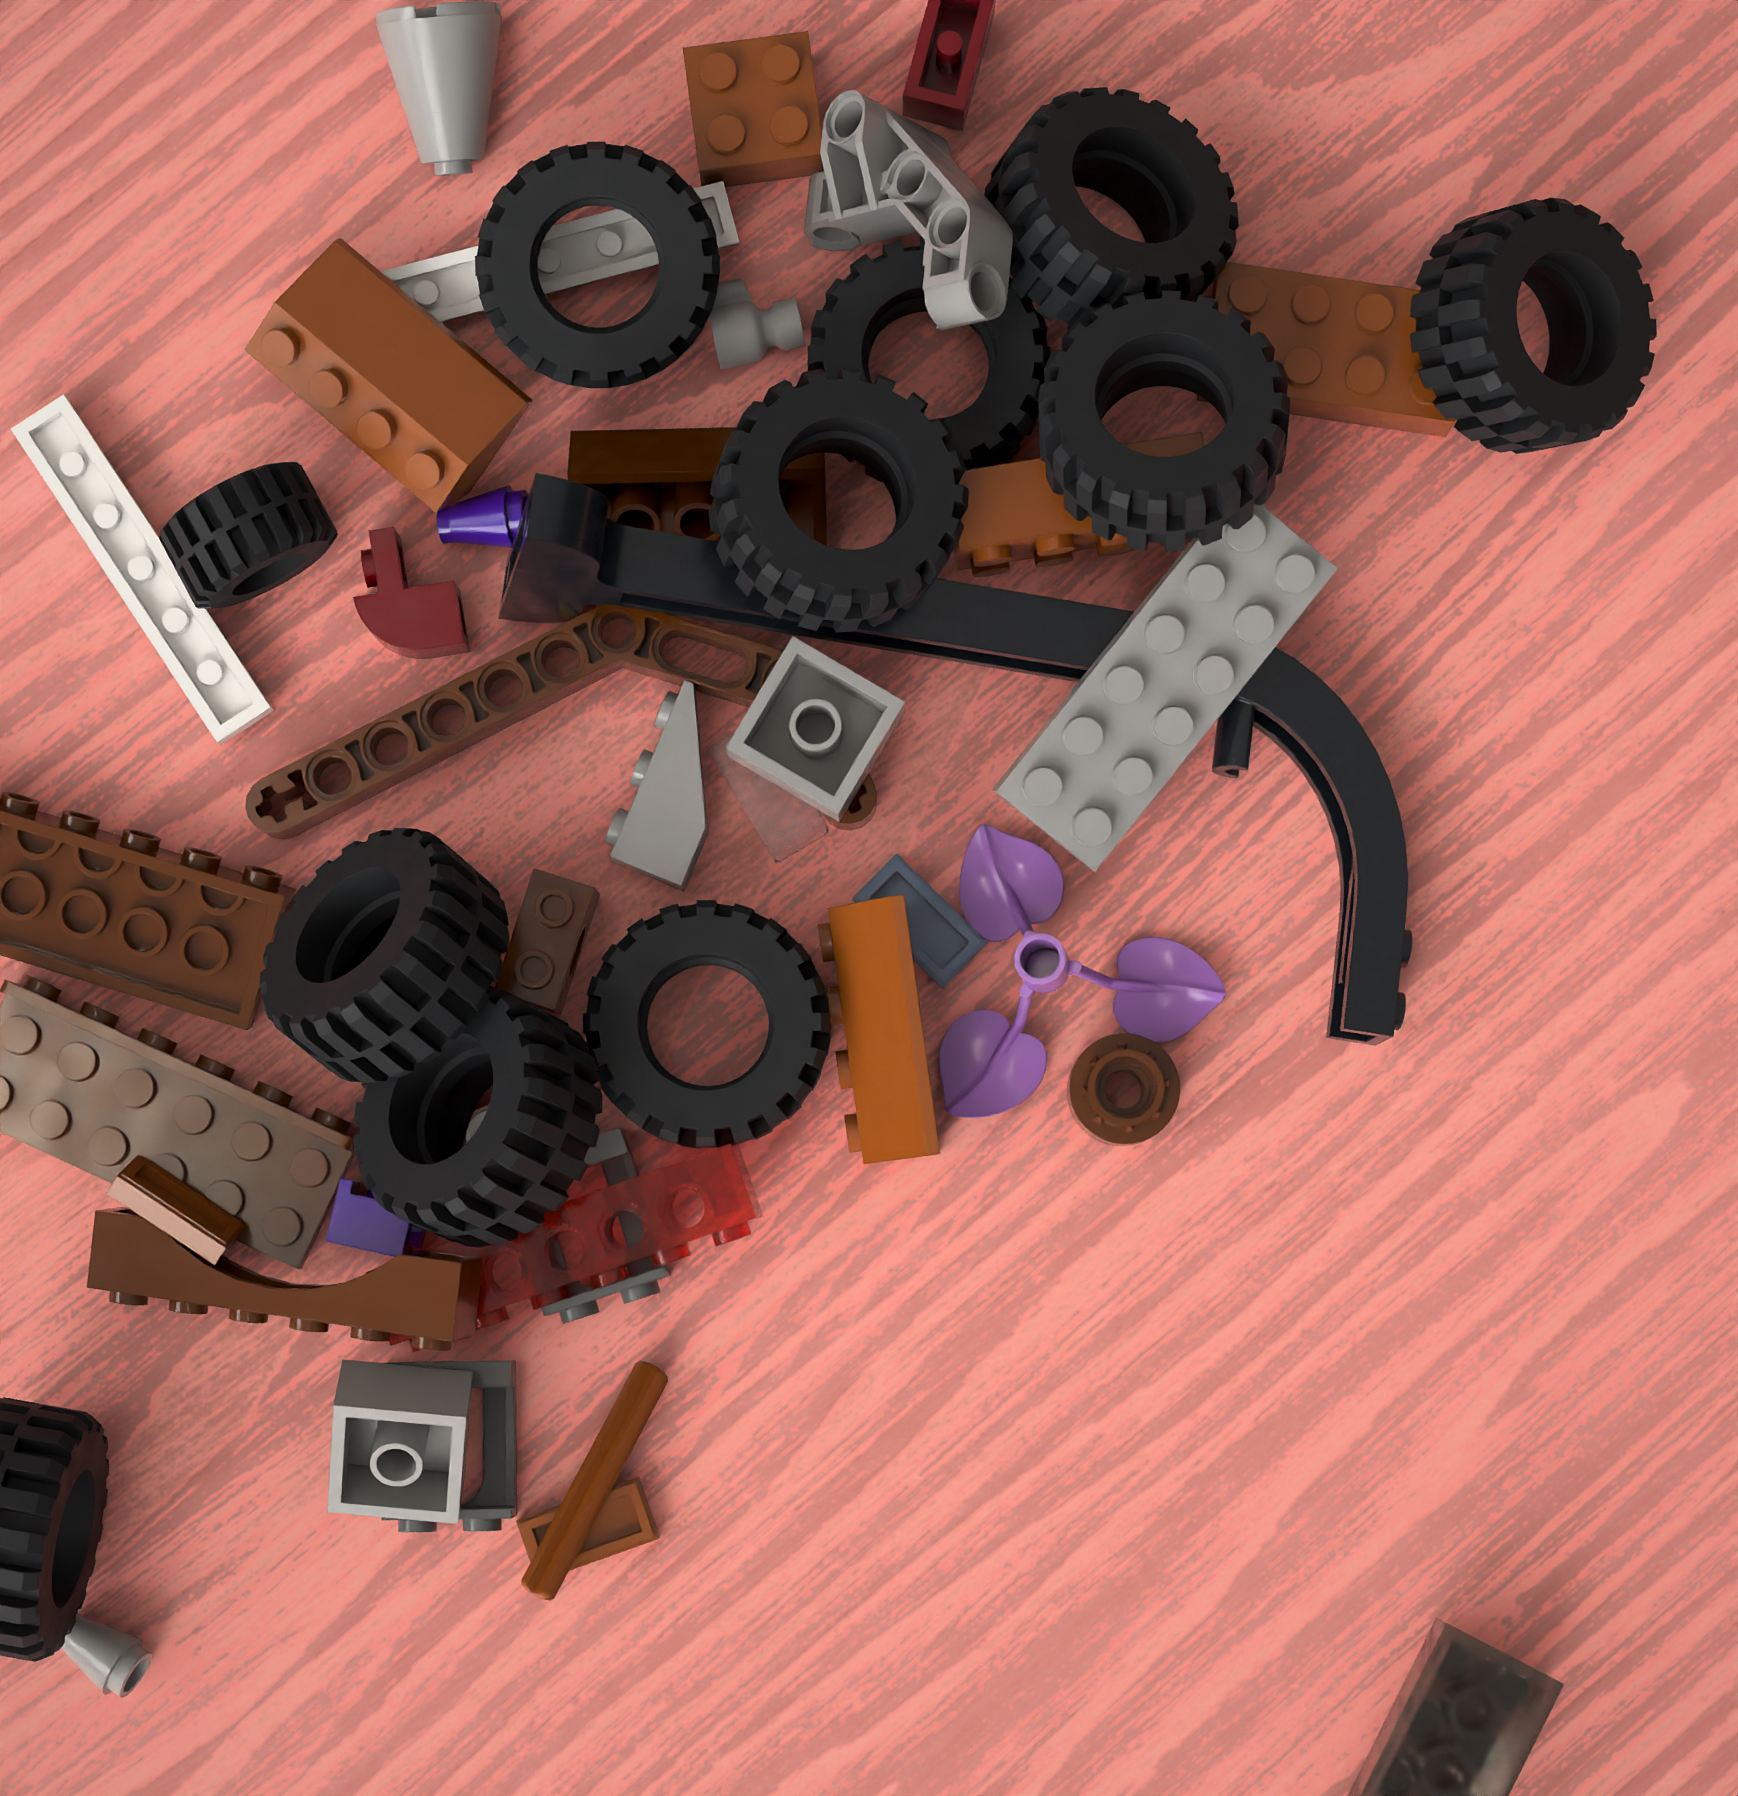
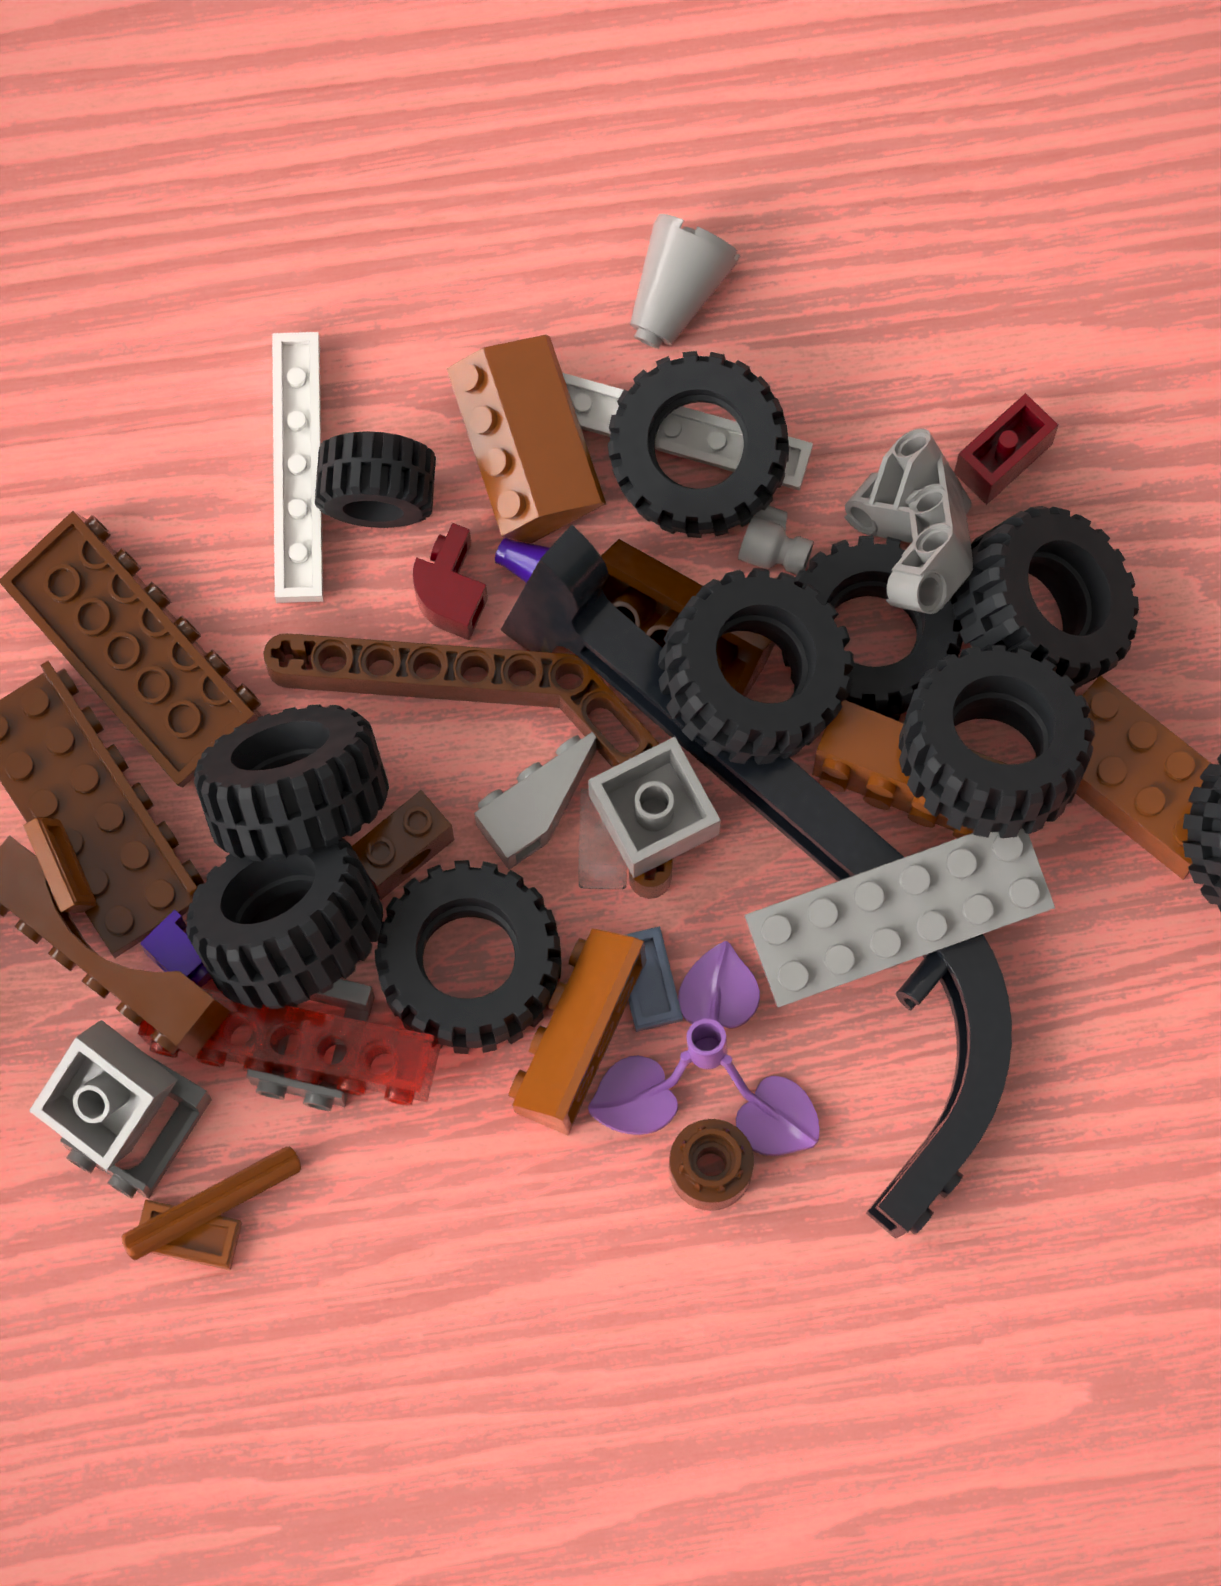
camera: 30 degrees right, 10 degrees down
dark orange brick [683,31,824,187] -> none

